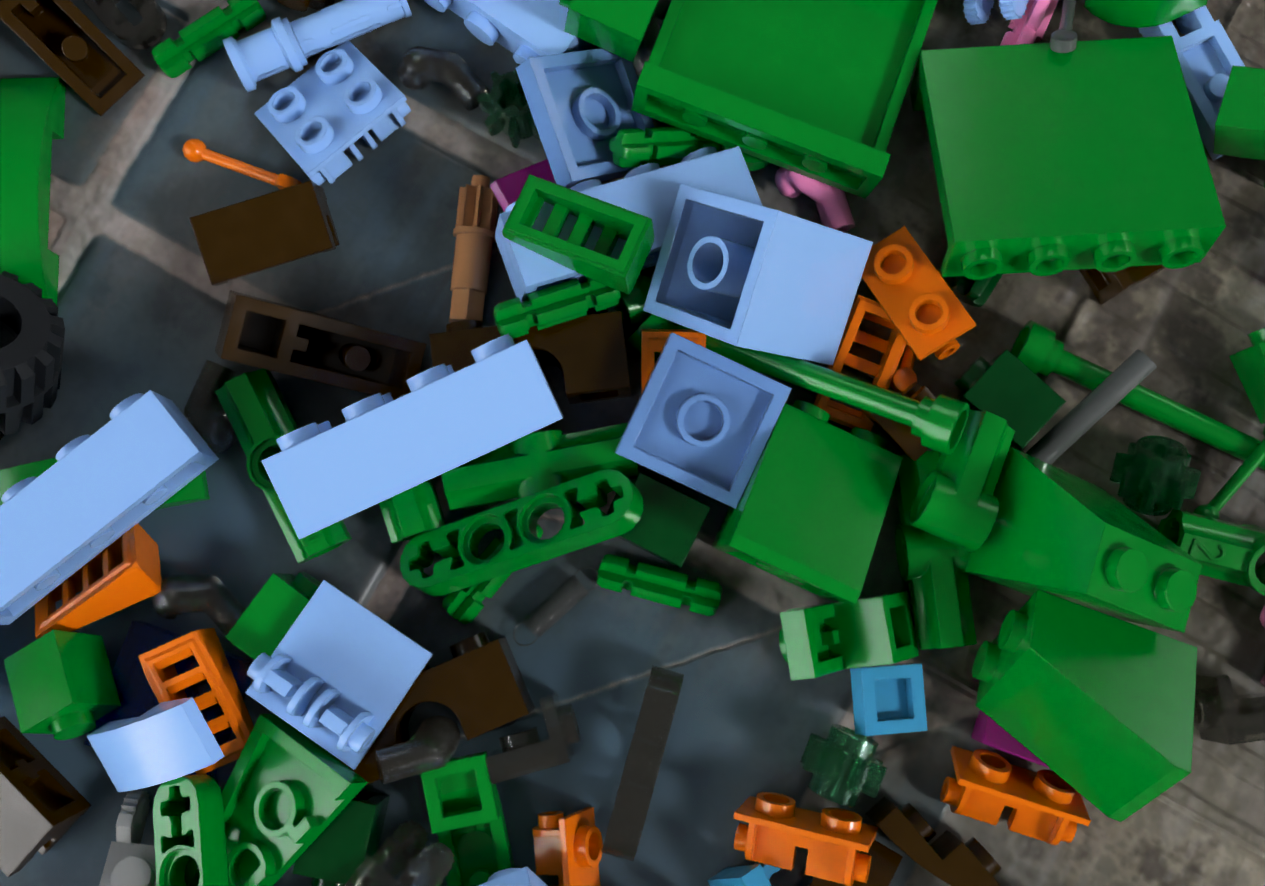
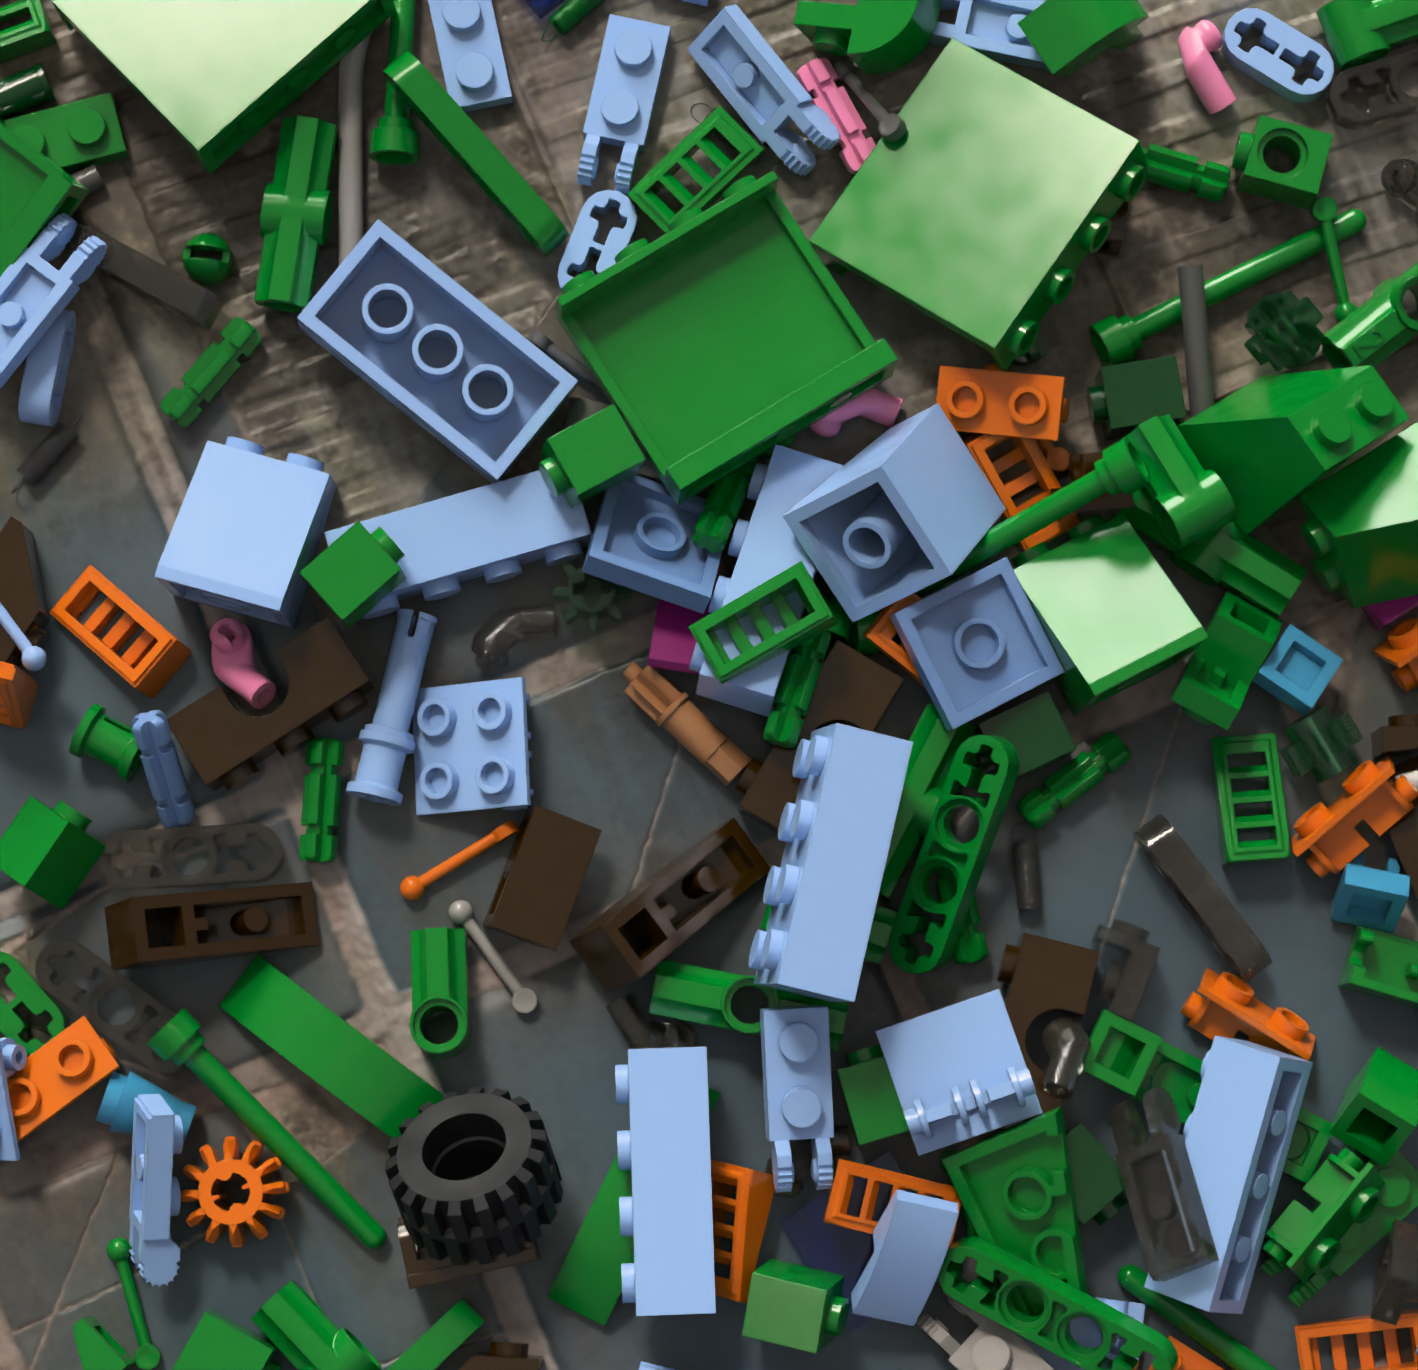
camera: 55 degrees left, 0 degrees up
none -> green piece [409,927,473,1059]
none -> light grey hinge [448,900,538,1013]
none -> light blue hinge [760,1005,834,1193]
none -> green axle [1138,139,1230,202]
none -> green slope [1210,733,1291,866]

